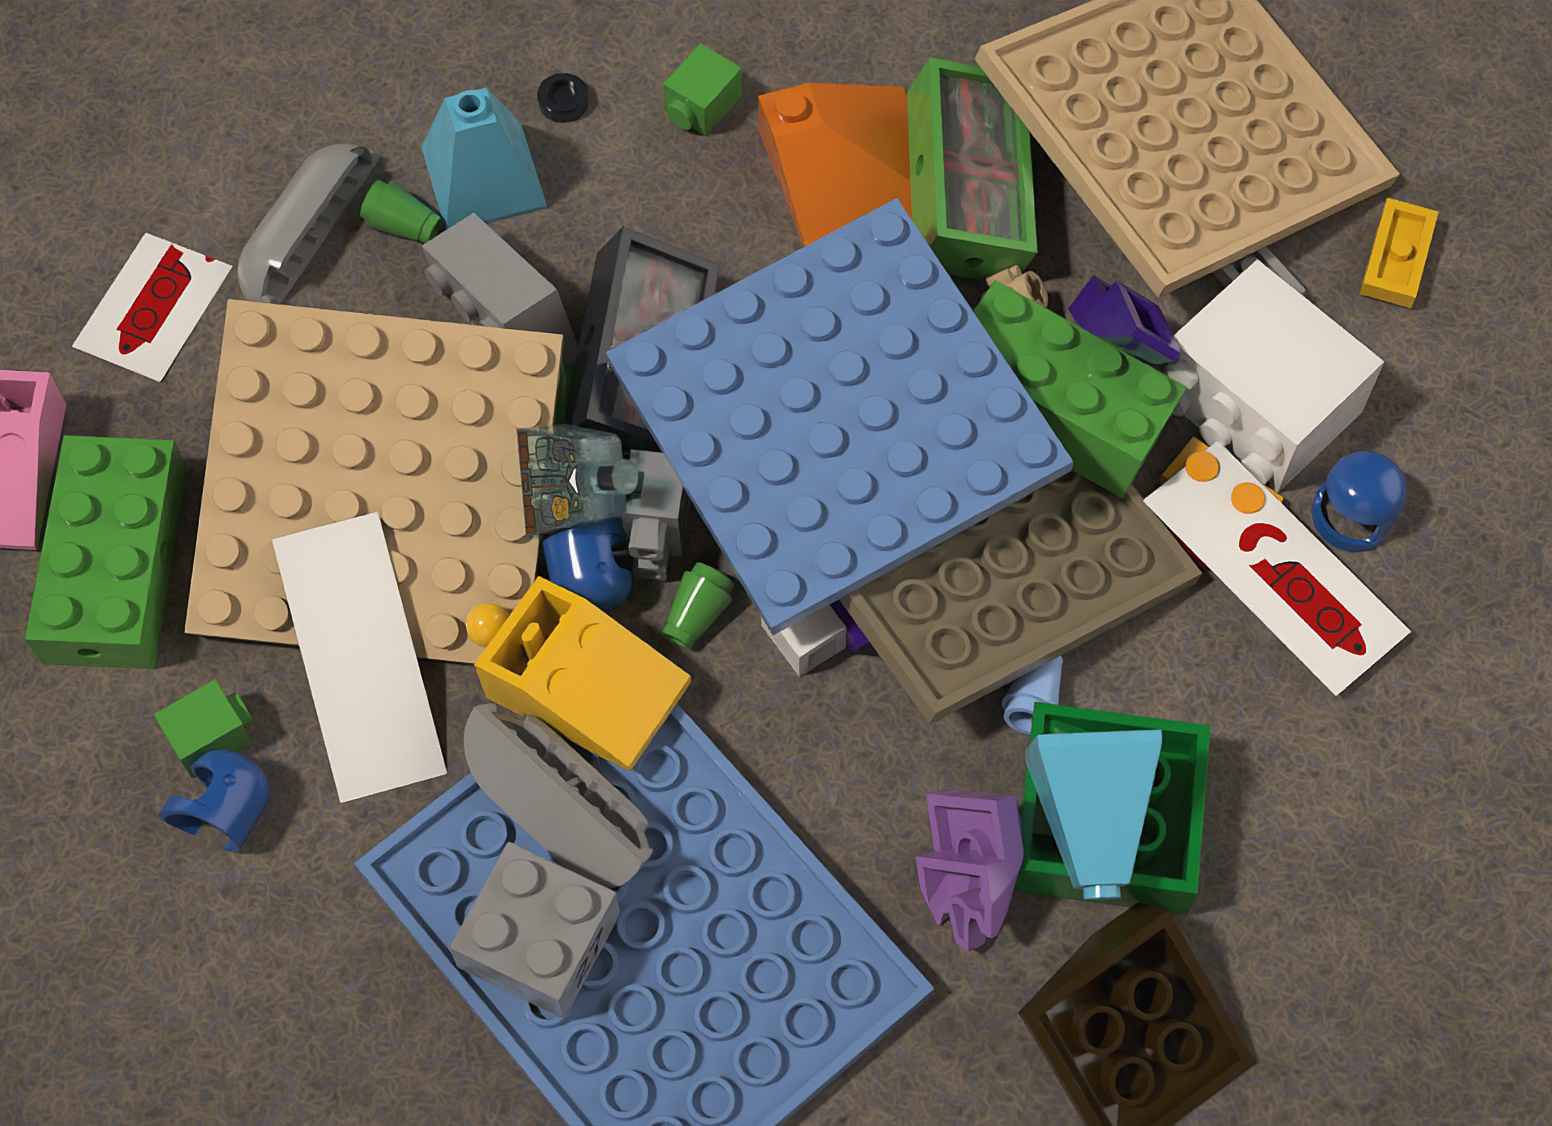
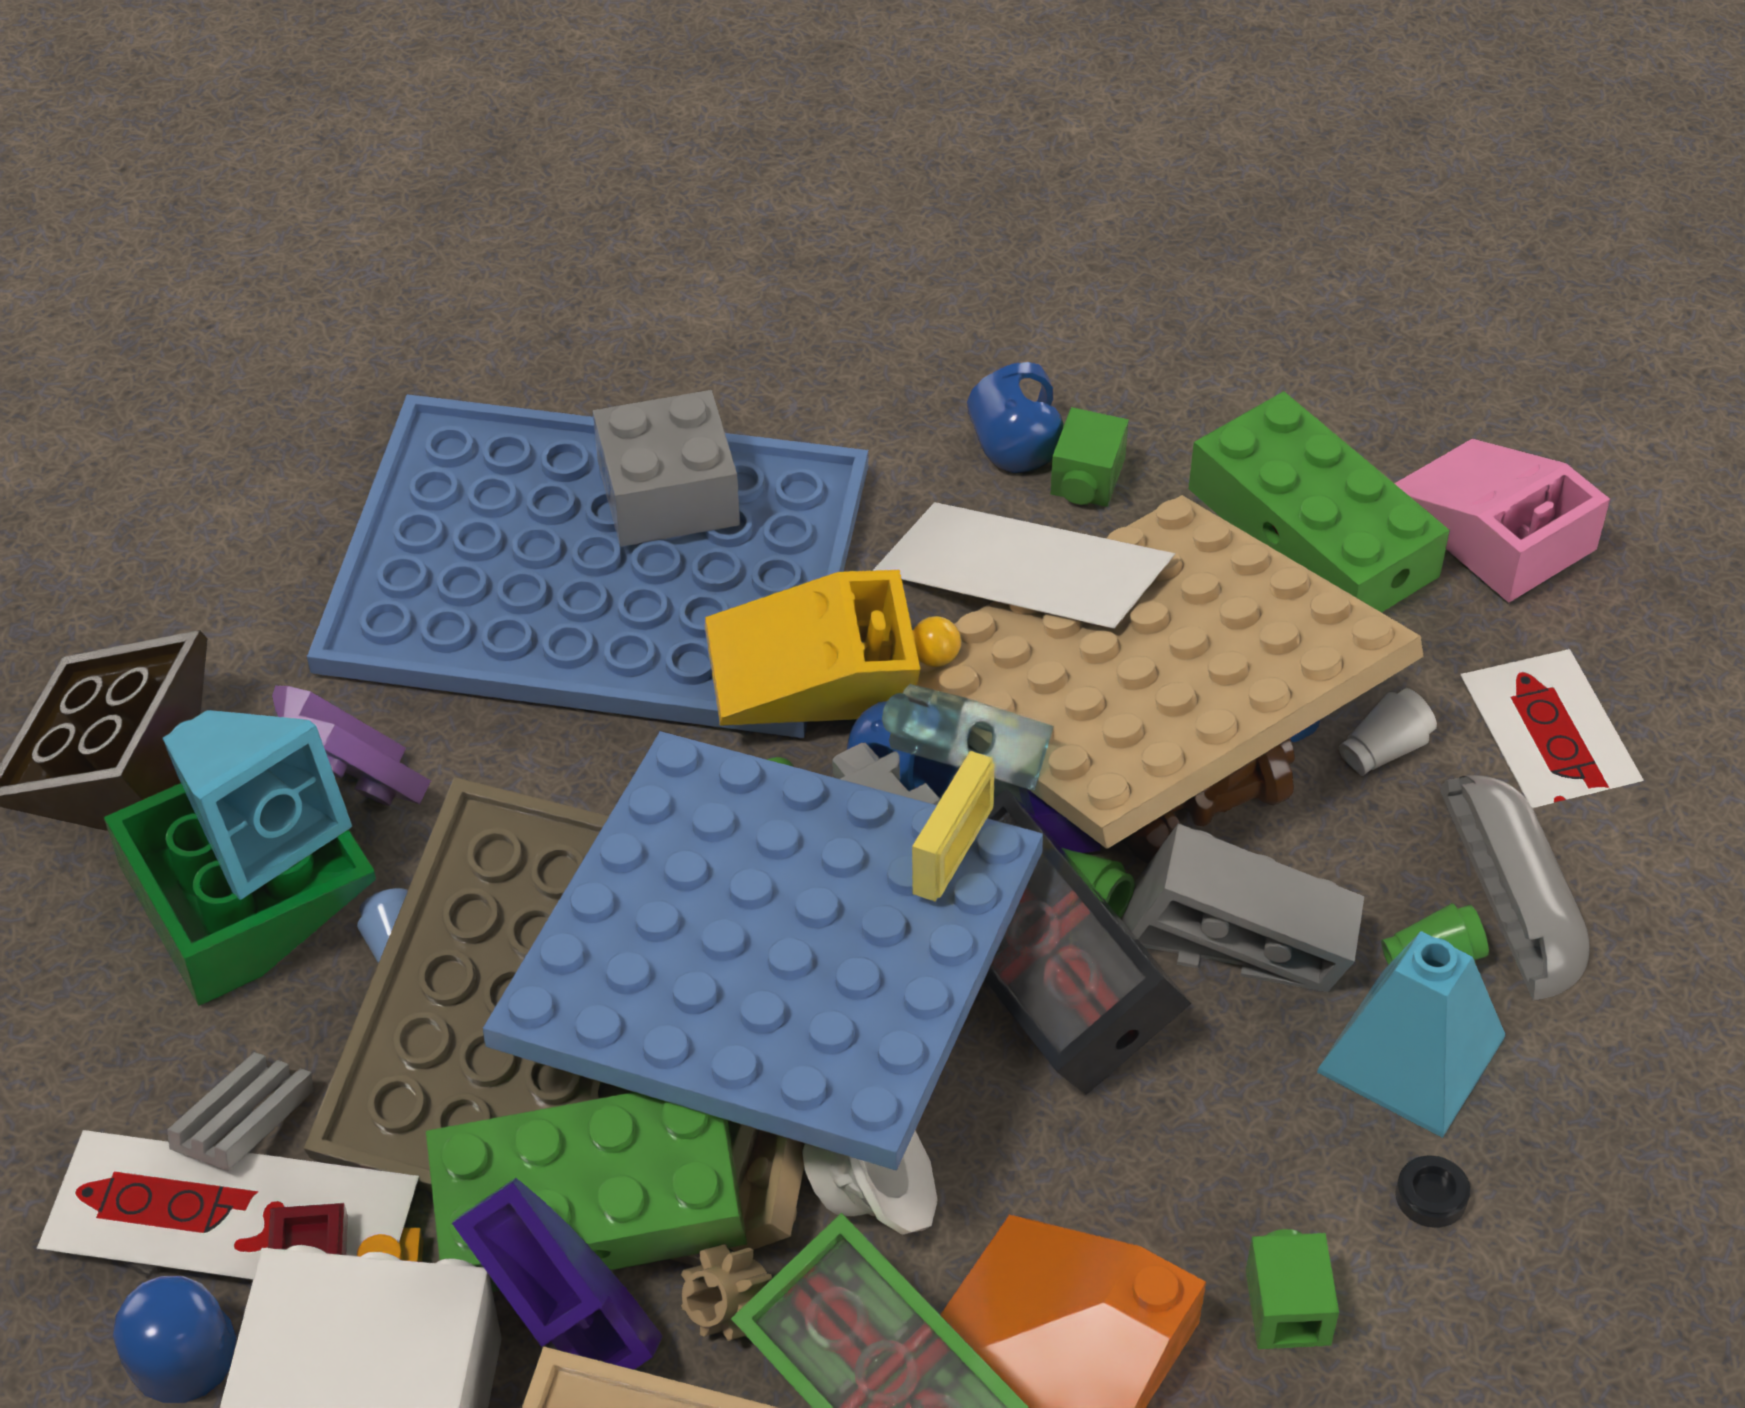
camera: 140 degrees right, 15 degrees down
light grey brick [464,703,653,889] -> none
none -> light grey tile [167,1052,313,1171]
none -> dark red tile [268,1203,348,1255]
none -> light yellow tile [912,751,995,902]

